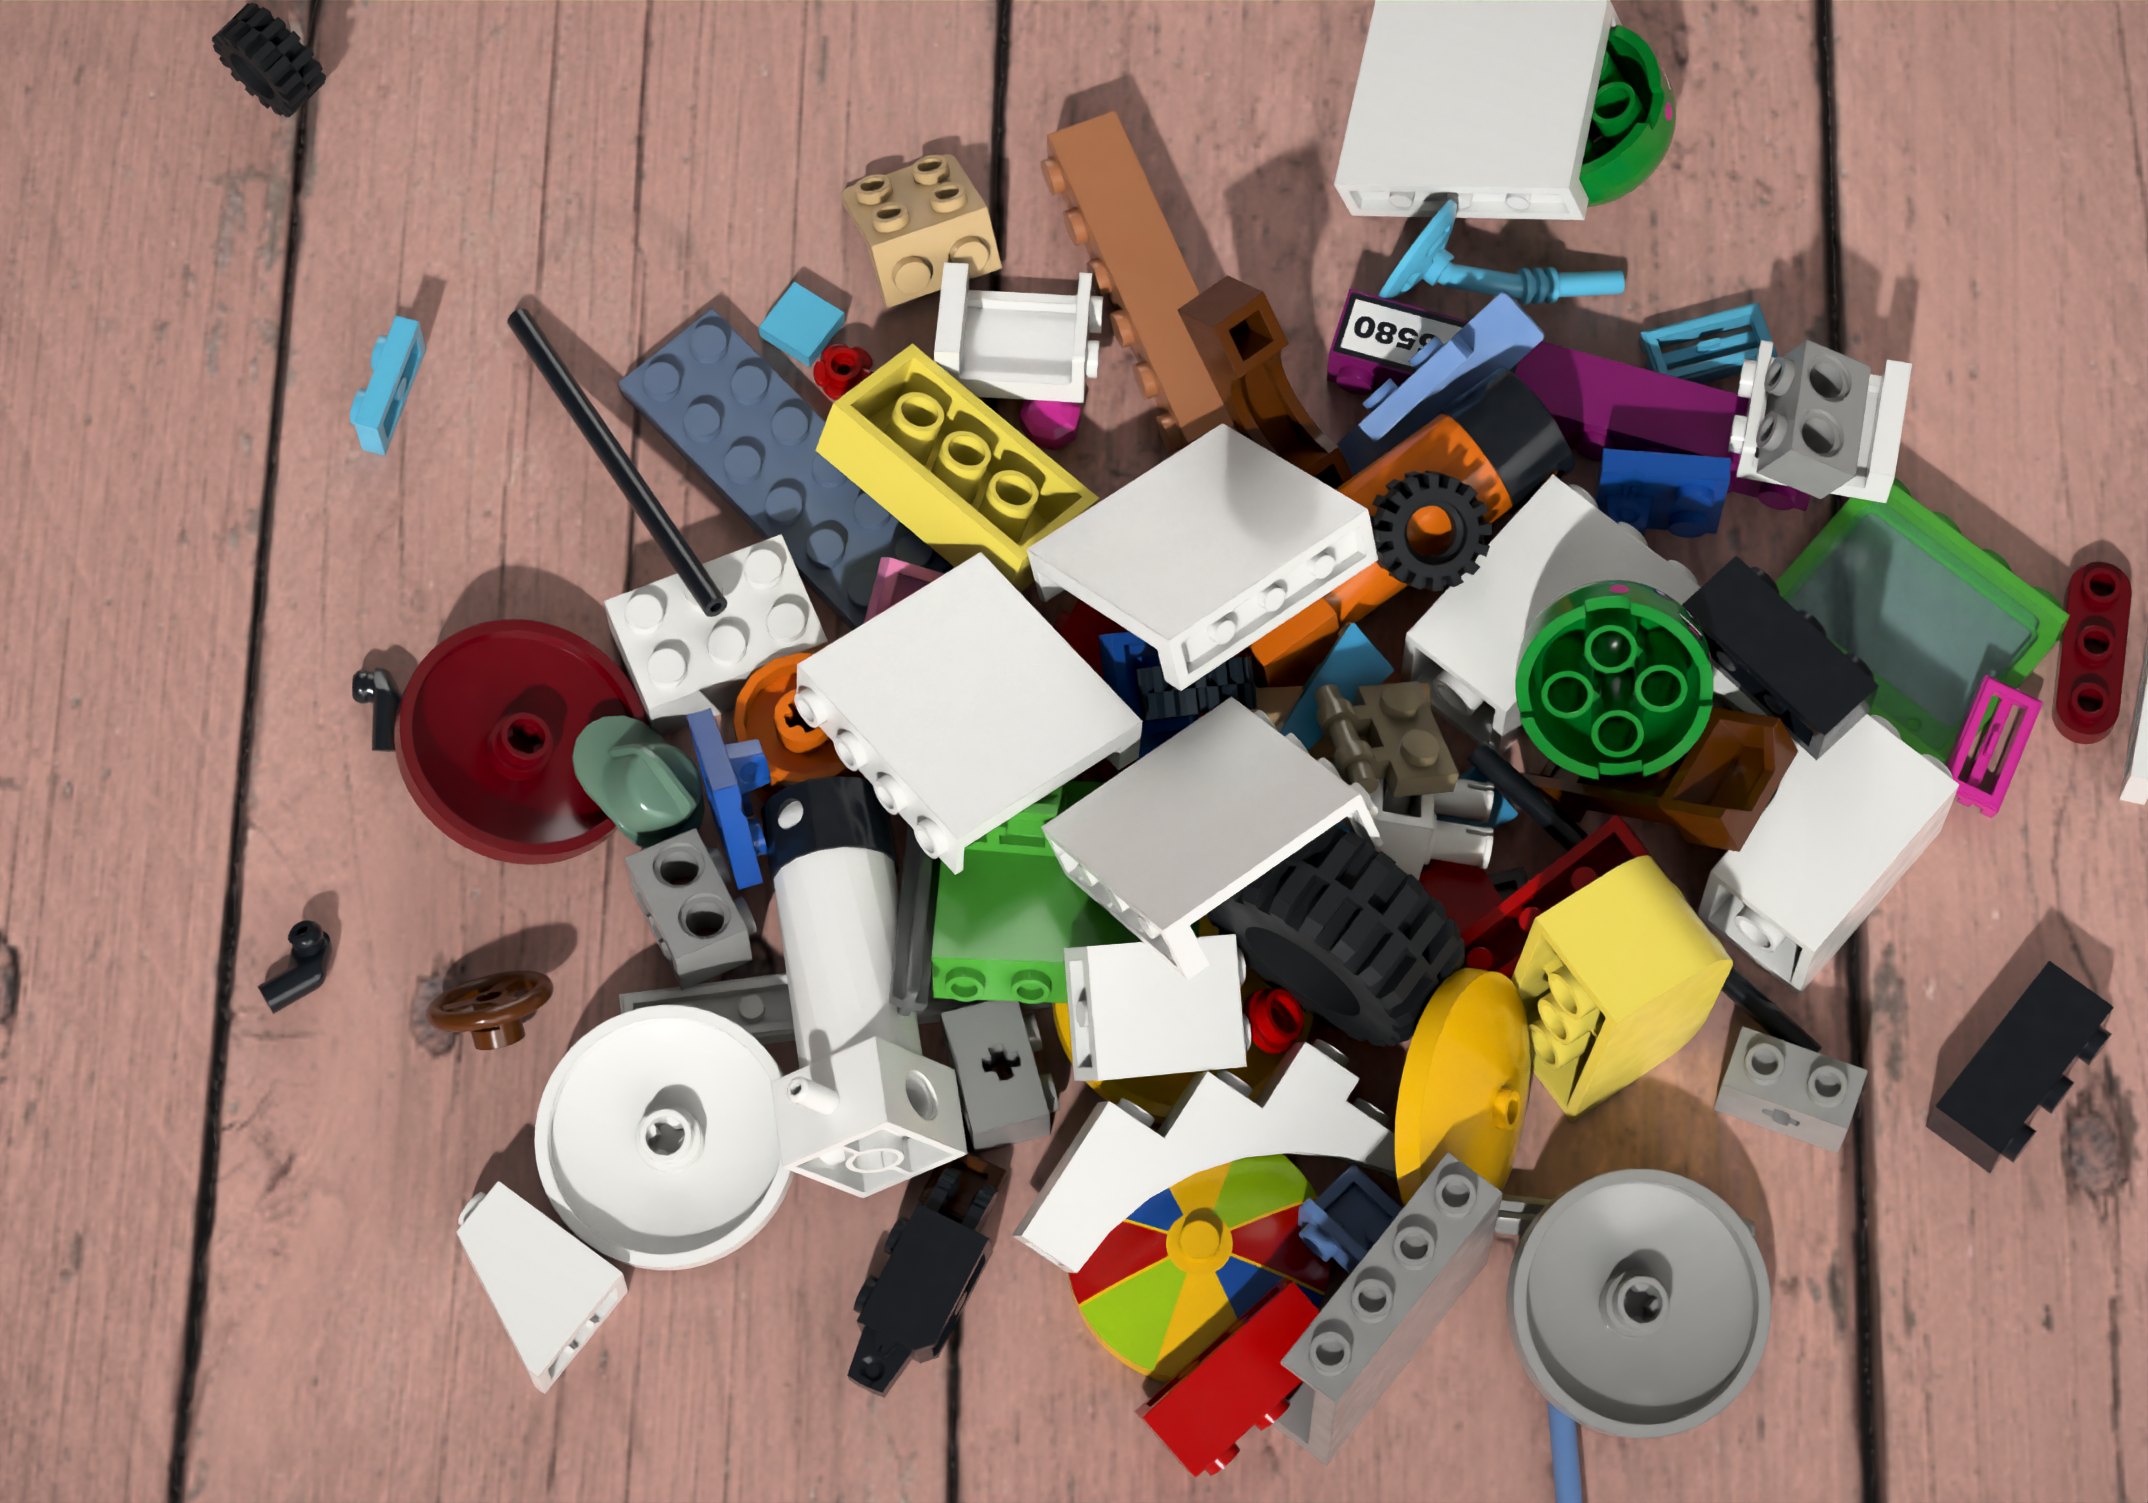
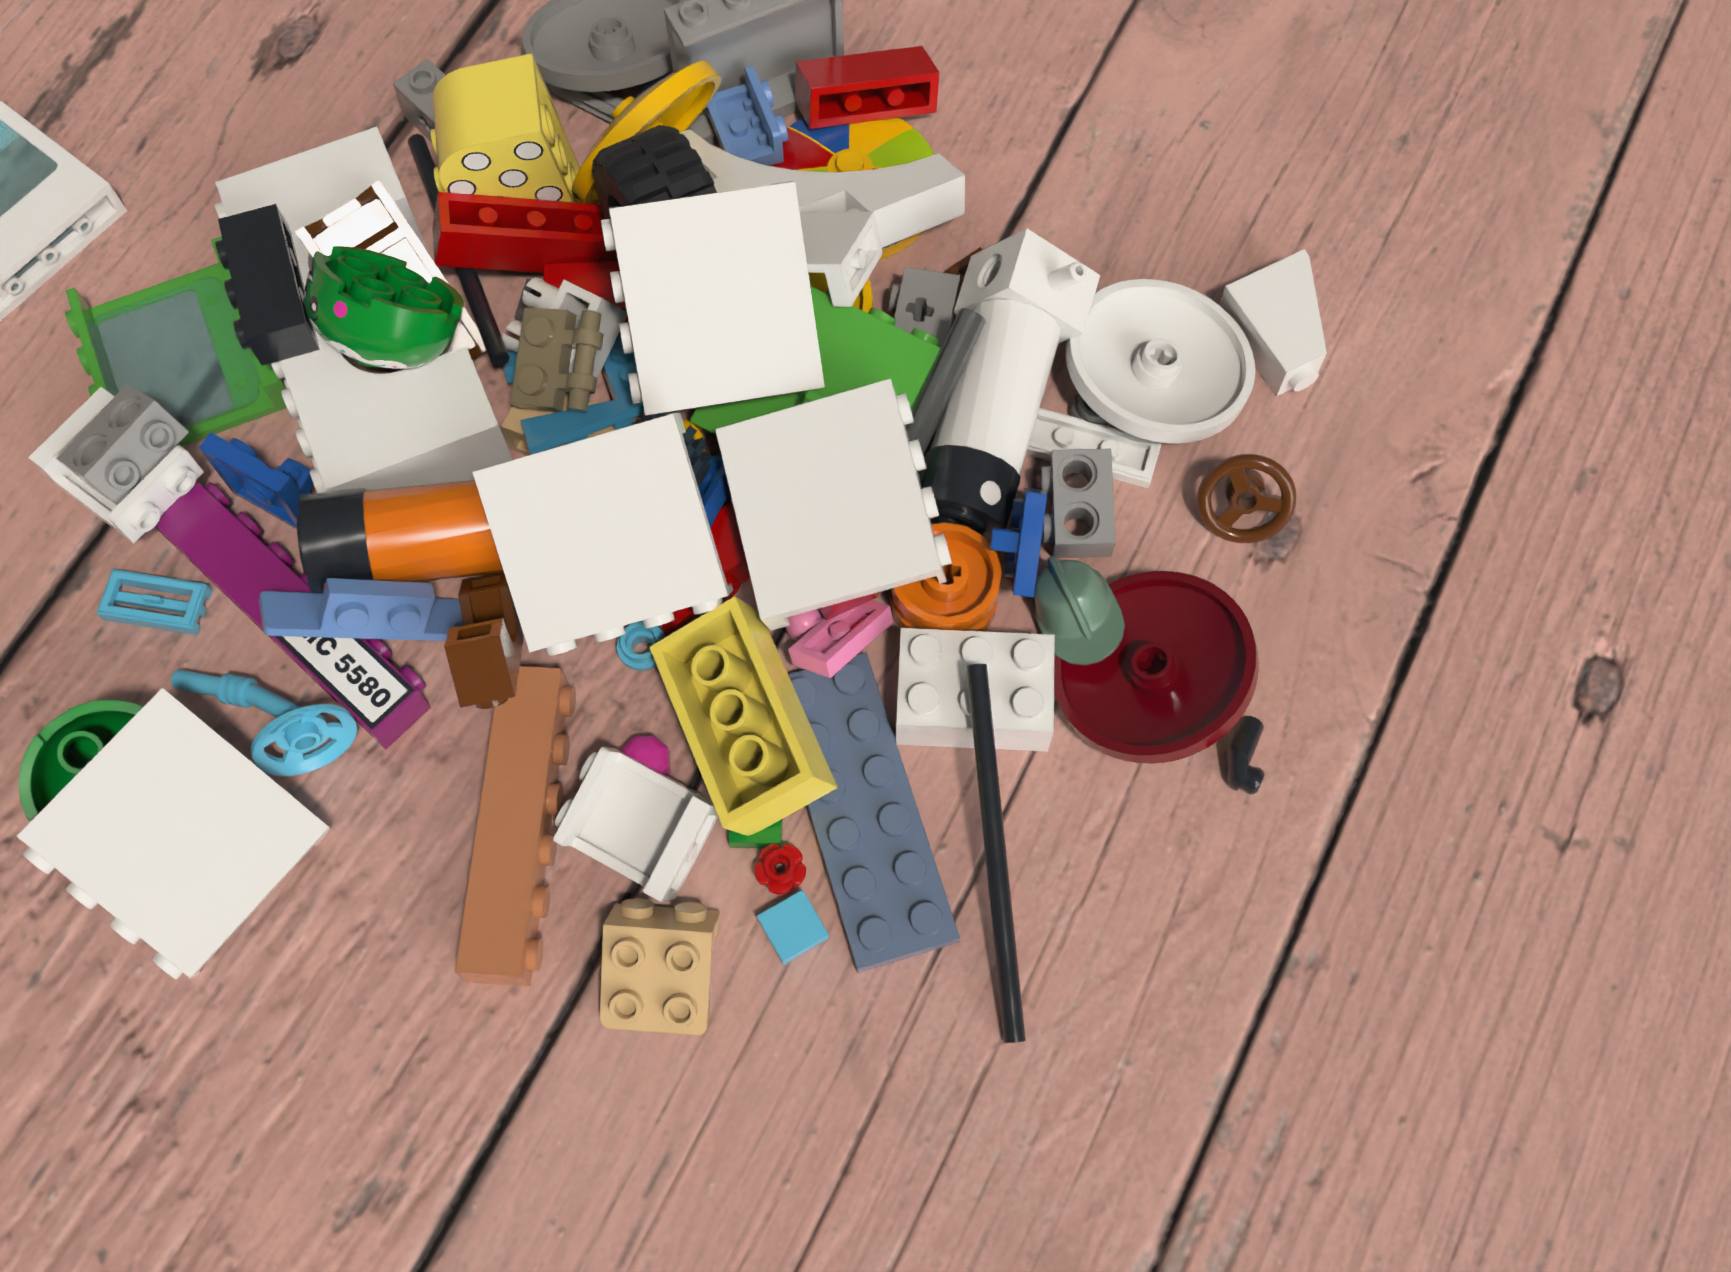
camera: 155 degrees left, 0 degrees up
black arm [257,920,332,1014] -> none
medium azure plate [350,315,426,456] -> none
black hinge [847,1166,999,1398] -> none
black tyre [1369,470,1492,591] -> none
black brick [1926,961,2114,1173] -> none
dark pink tile [1945,675,2043,818] -> none
dark red plate [2052,561,2132,744] -> none

